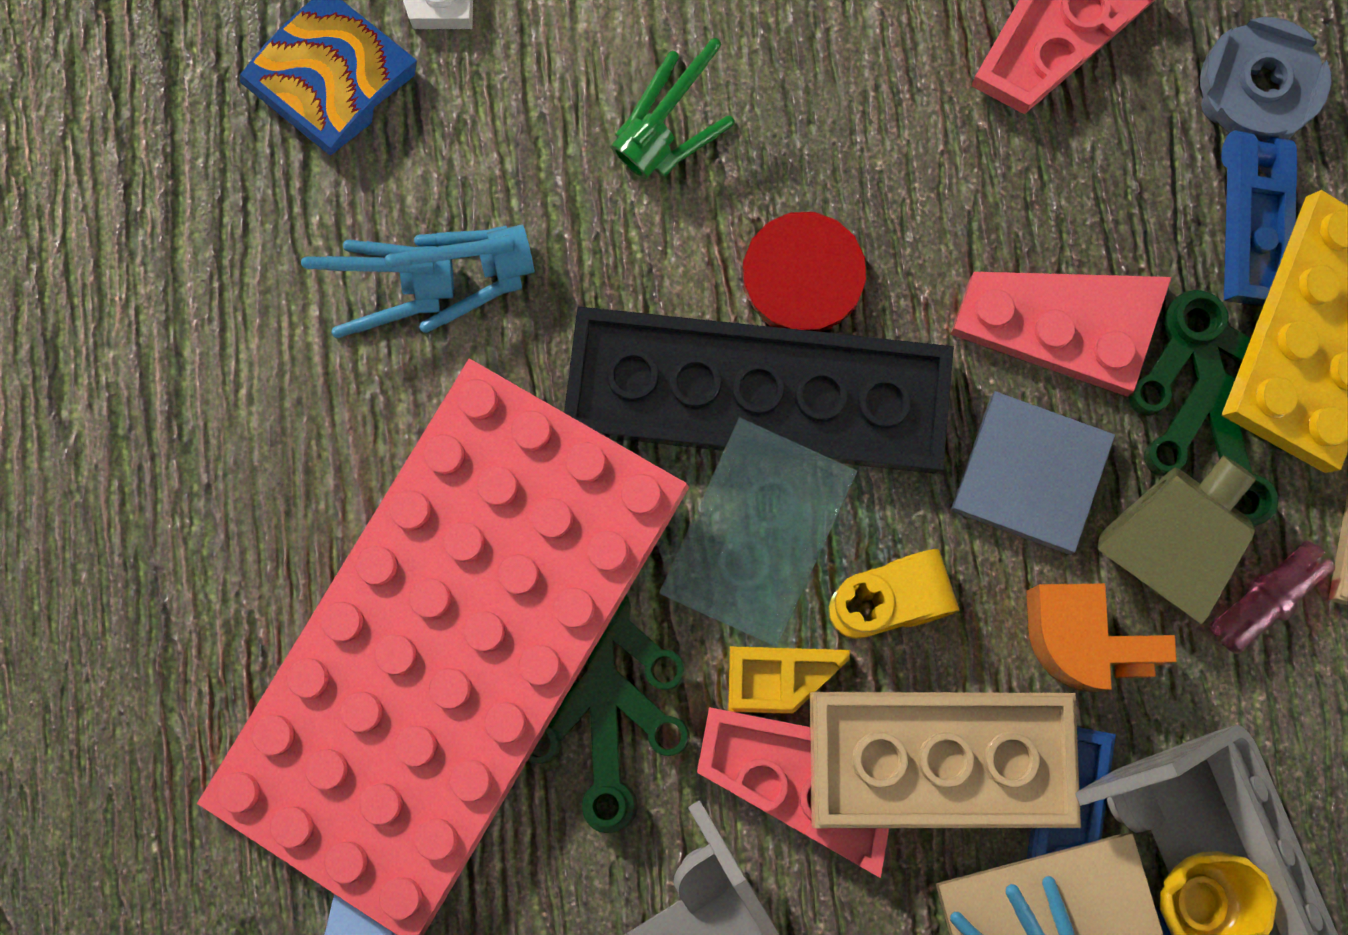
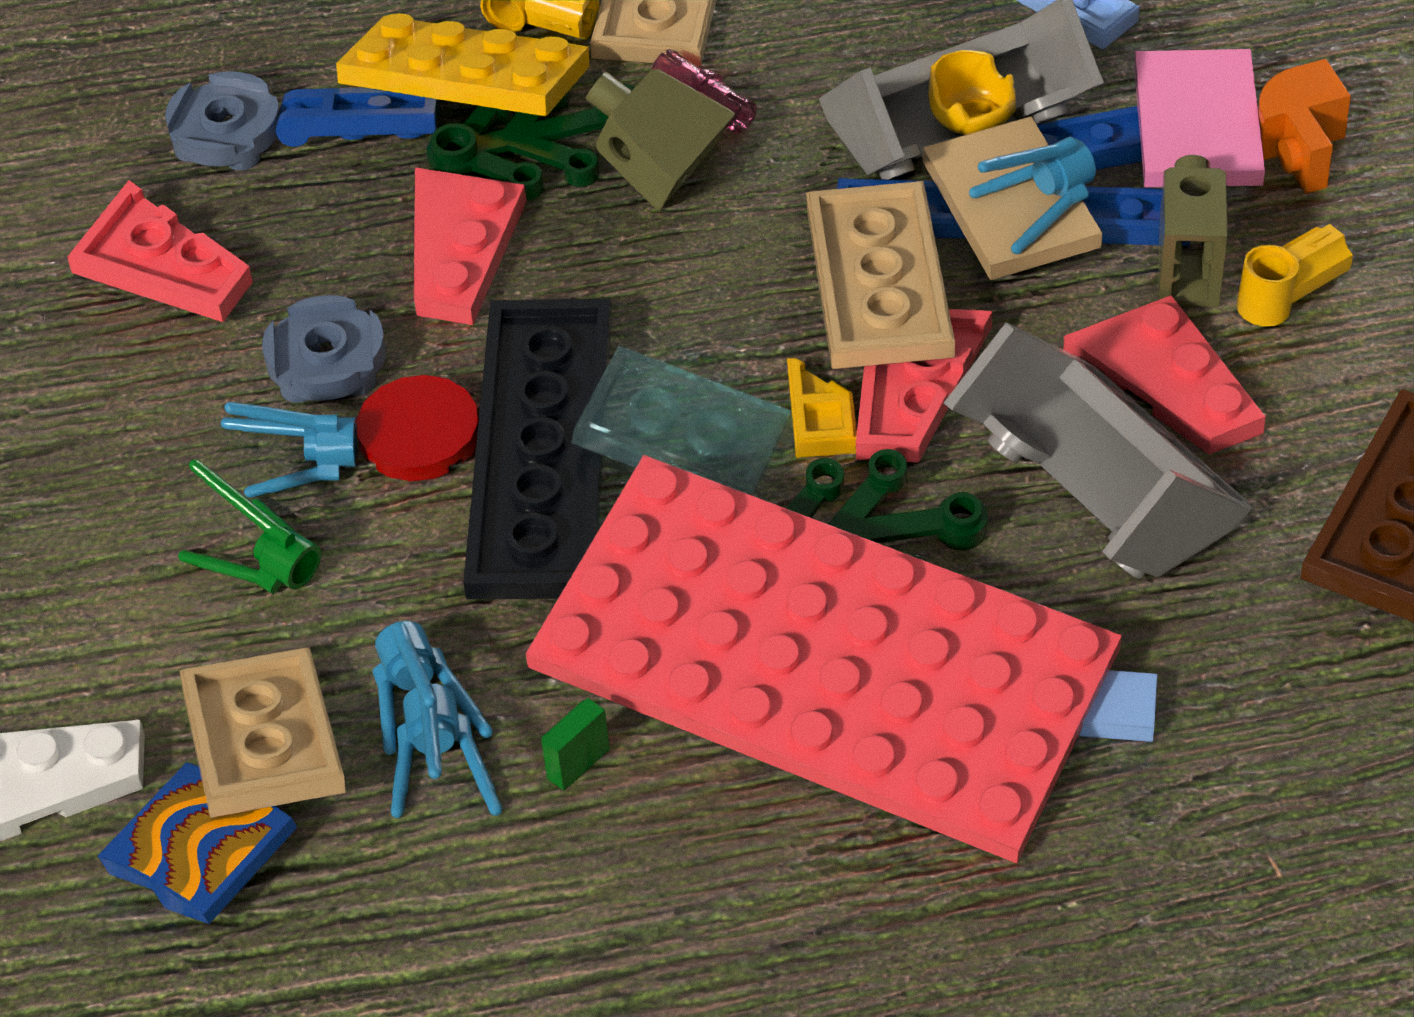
camera: 95 degrees left, 30 degrees down
yellow piece [828,549,960,639] -> none
sand blue tile [950,391,1115,555] -> none
orange brick [1026,583,1177,692] -> none
none -> tan tile [179,647,346,818]
none -> dark azure plant [221,402,357,498]
none -> sand blue plate [262,295,386,403]
none -> green tile [541,698,610,791]

